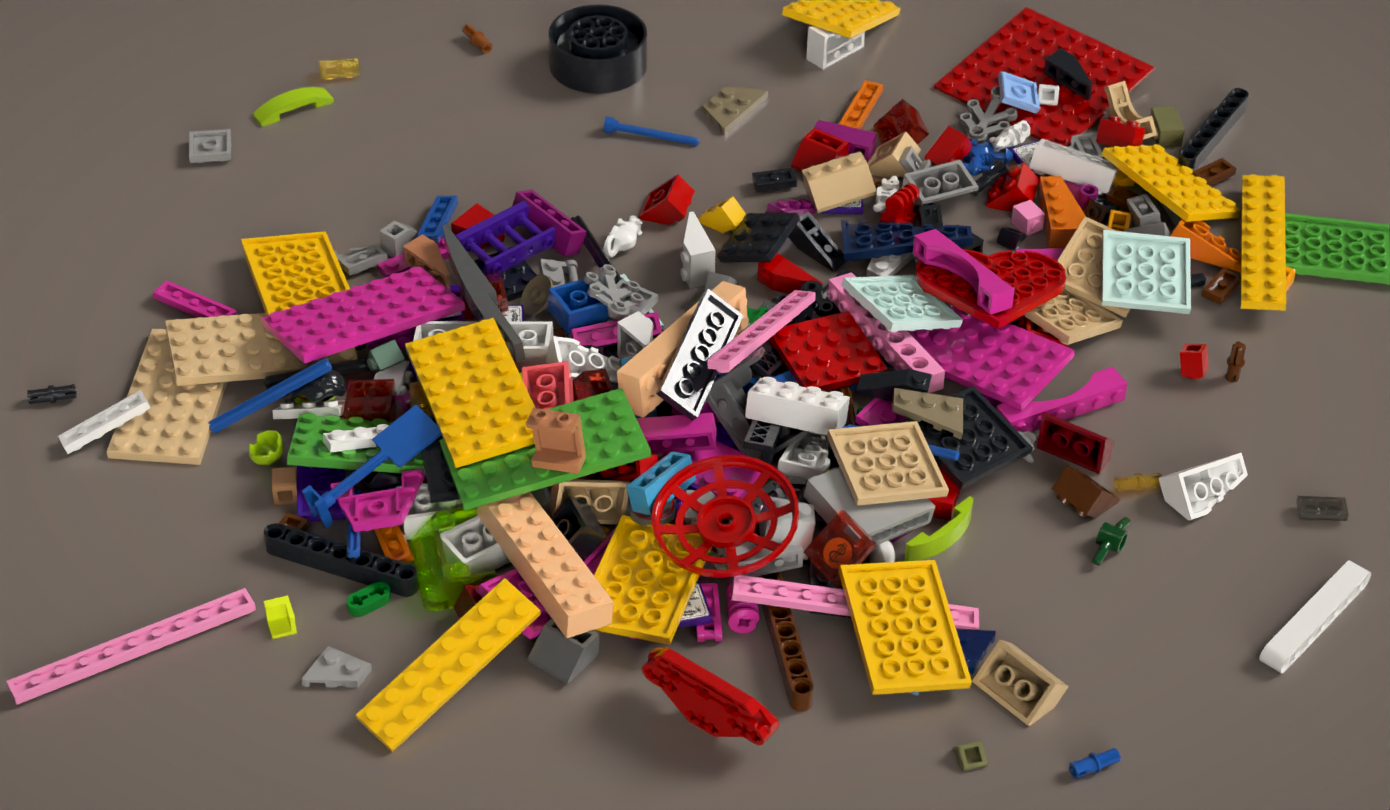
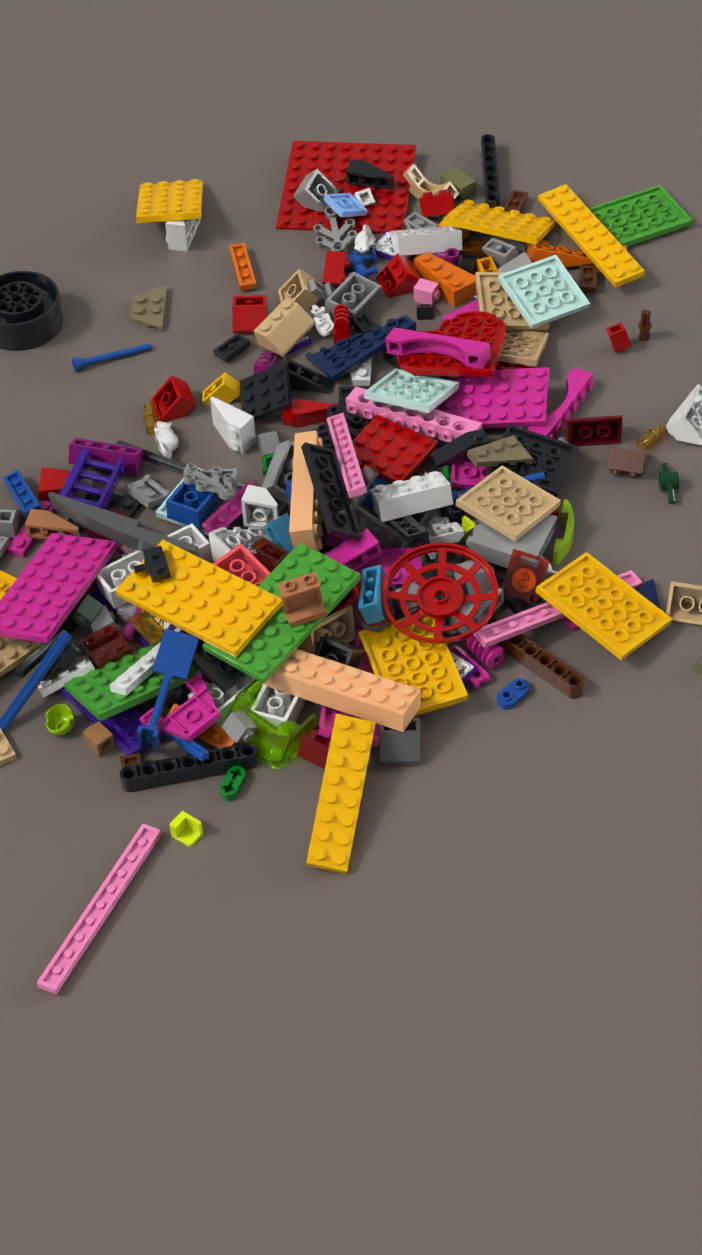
camera: 30 degrees left, 5 degrees up
light grey wing [301,646,372,688] -> none
dark tan dish [520,275,553,316] -> none
red connector [641,647,779,746] -> none
magenta brick [814,120,876,162] -> none
clear red slope [874,99,929,145] -> none
black pin [973,161,1009,196] -> none
none -> black plate [133,546,171,582]
none -> clear yellow pin [143,402,157,435]
none -> light grey brick [221,711,258,743]
none -> light grey slope [293,169,339,212]
none -> blue plate [497,678,530,710]

